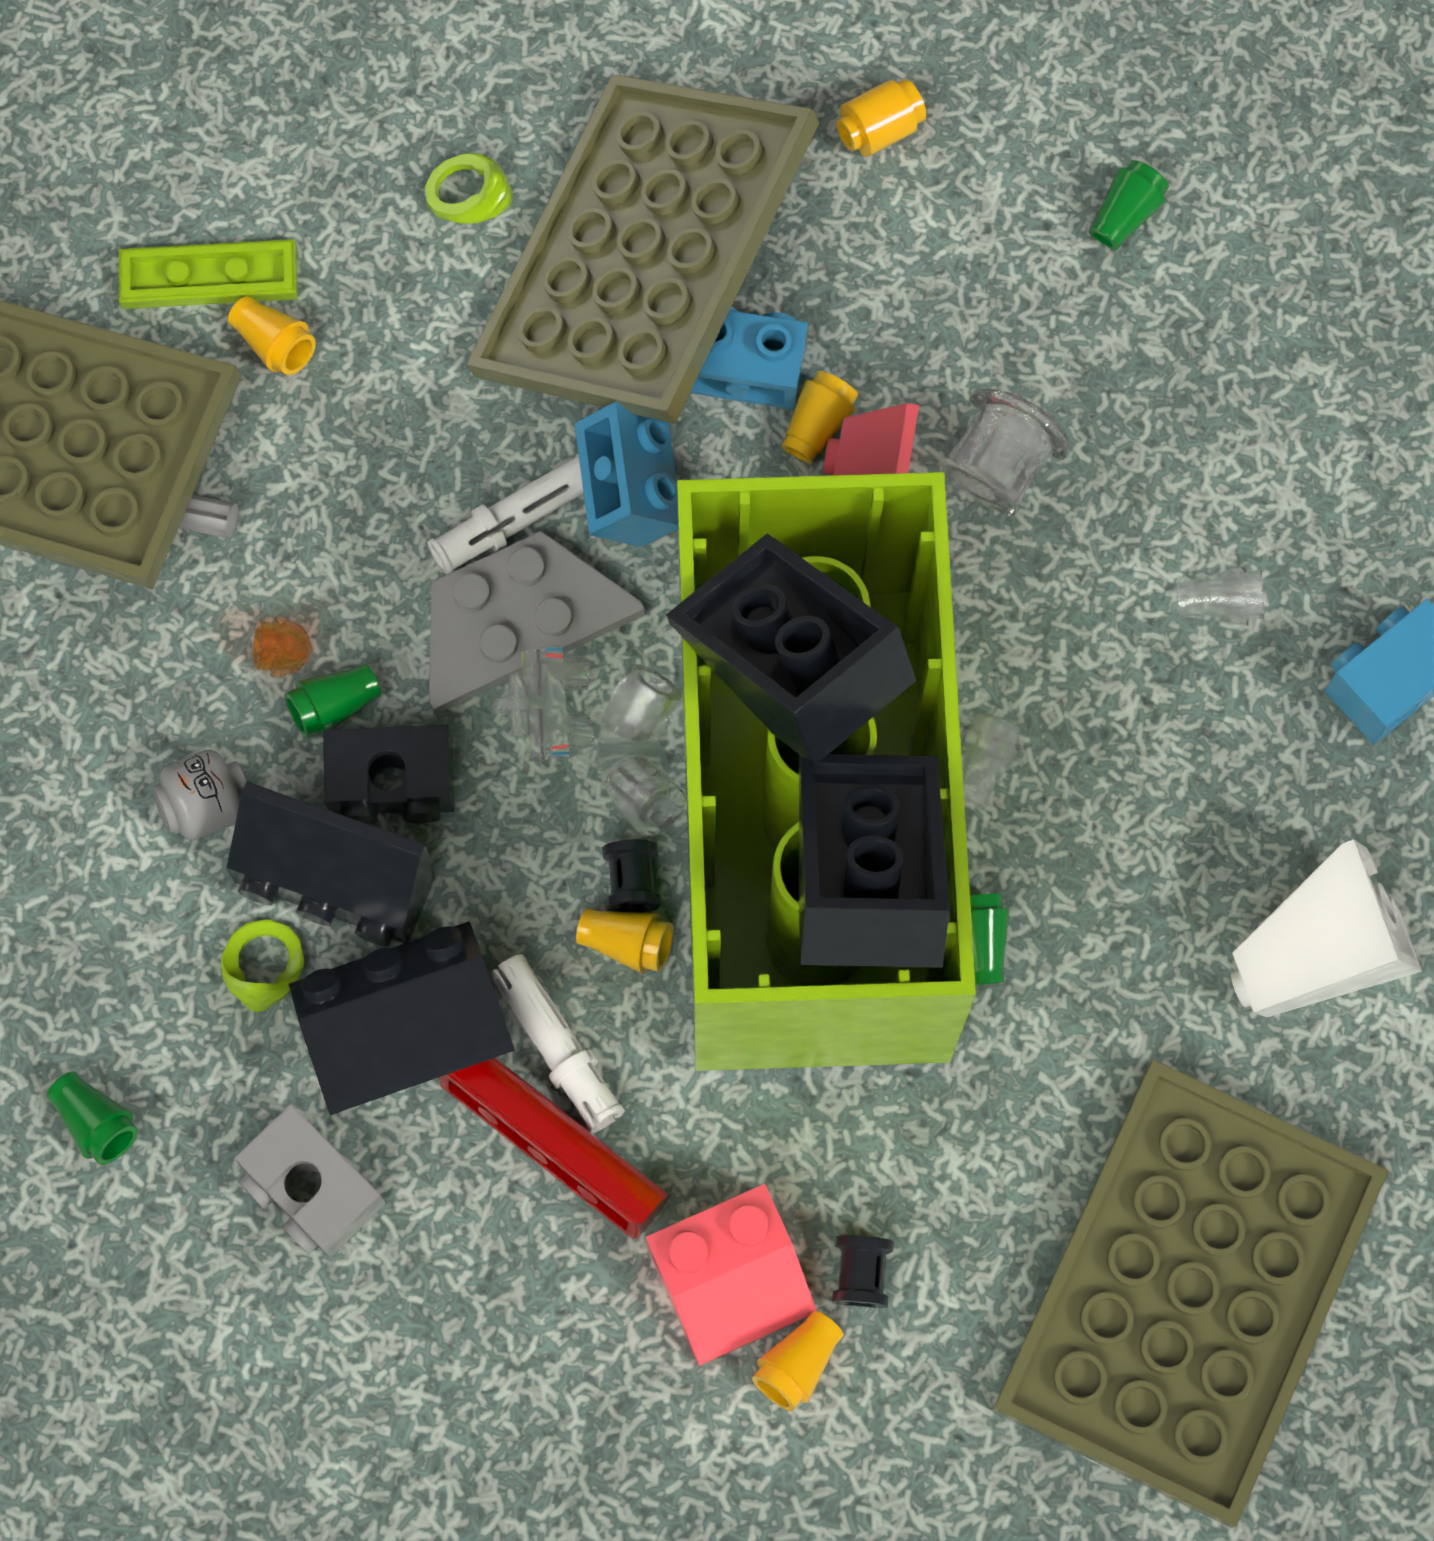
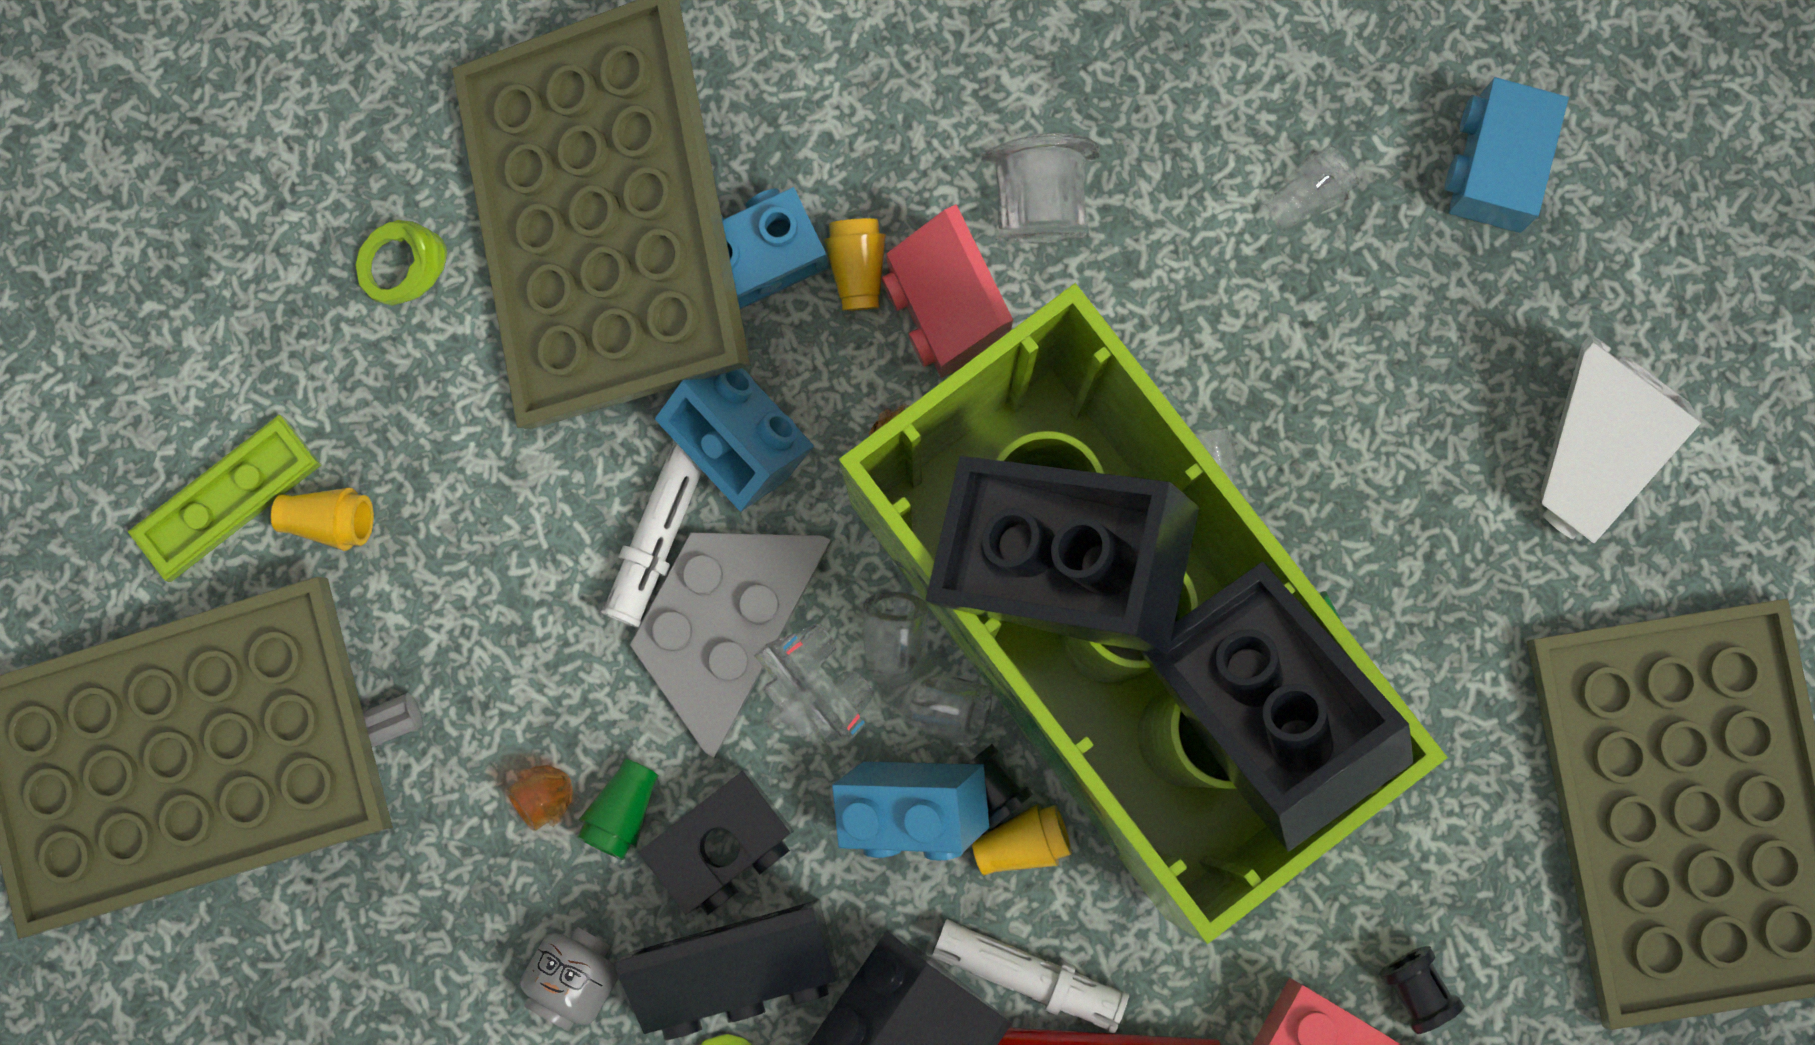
camera: 30 degrees left, 10 degrees up
none -> dark azure brick [832,761,989,861]

